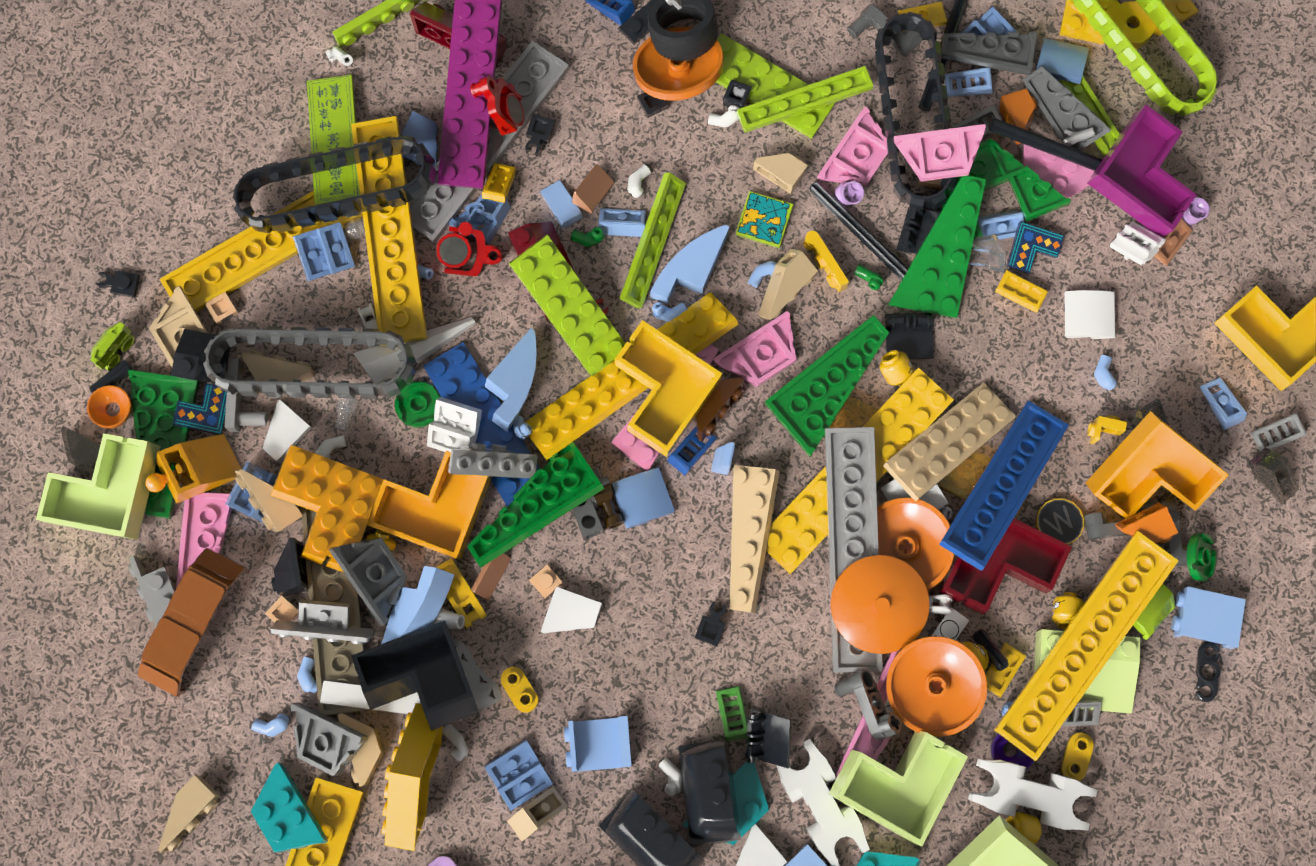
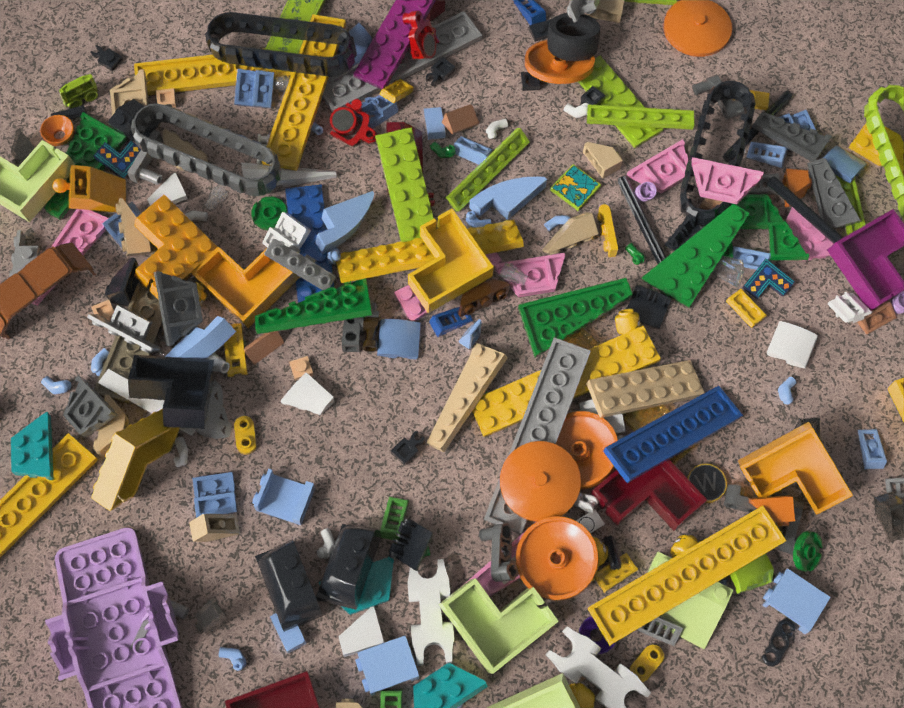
camera: 20 degrees right, 10 degrees down
light grey bar [1064,127,1095,147] -> none
yellow bracket [1087,415,1127,444] -> none
none -> clear cone [499,263,528,286]

